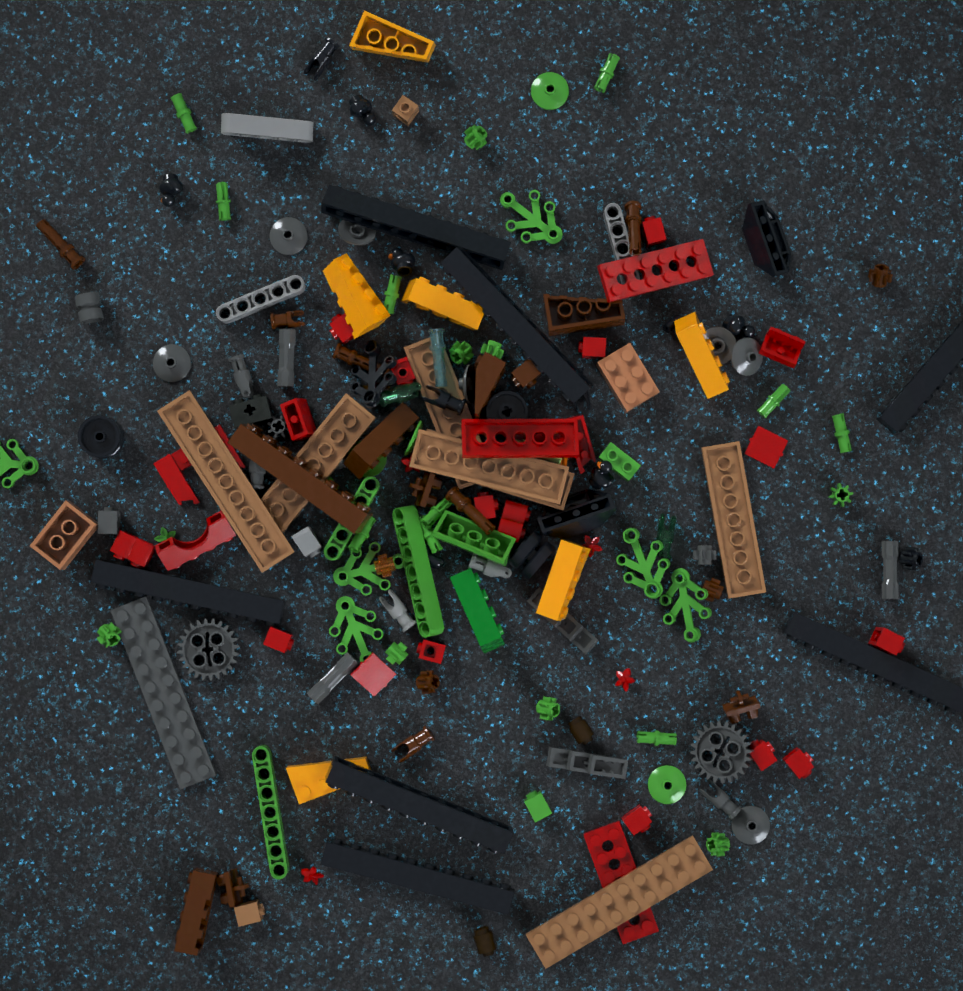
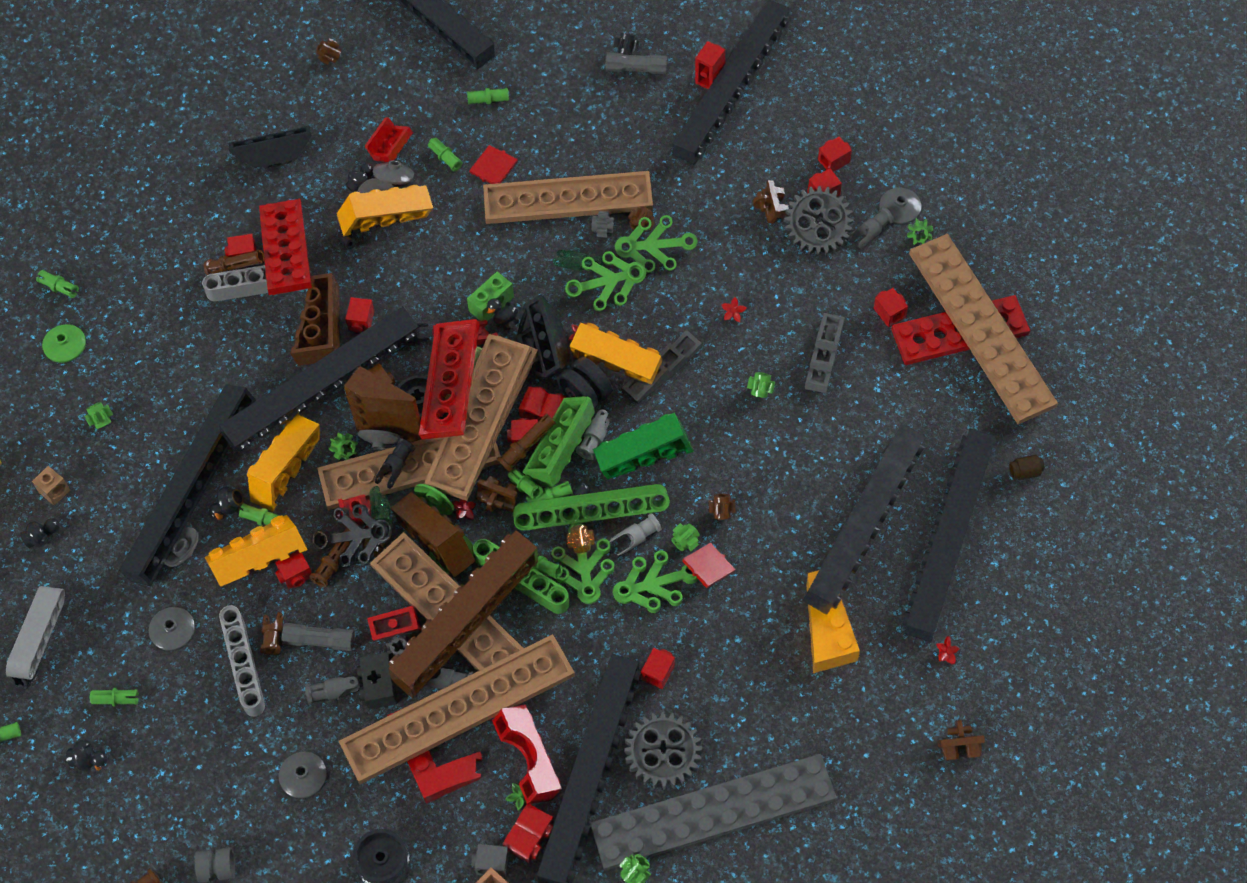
camera: 80 degrees left, 25 degrees down
reddish brown wedge [174,868,219,956] -> none
medium nougat brick [234,899,265,927] -> none
bright green beam [252,745,289,879] -> none
light grey slope [291,527,323,558] -> none
dark grey axle [307,652,359,704] -> none
reddish brown piece [391,725,435,763] -> none
red brick [416,639,446,664] -> none
clear light blue pin [428,328,448,387] -> none
bright green gear [480,340,504,360] -> none
bright green plant [500,190,563,244] -> none
bright green brick [524,790,552,822] -> none
dark brown brick [568,716,594,745] -> none
nougat brick [596,343,660,413] -> none
bright green pin [637,730,677,746] -> none
bright green dish [648,765,686,804] -> none
bright green gear [828,483,853,507] -> none

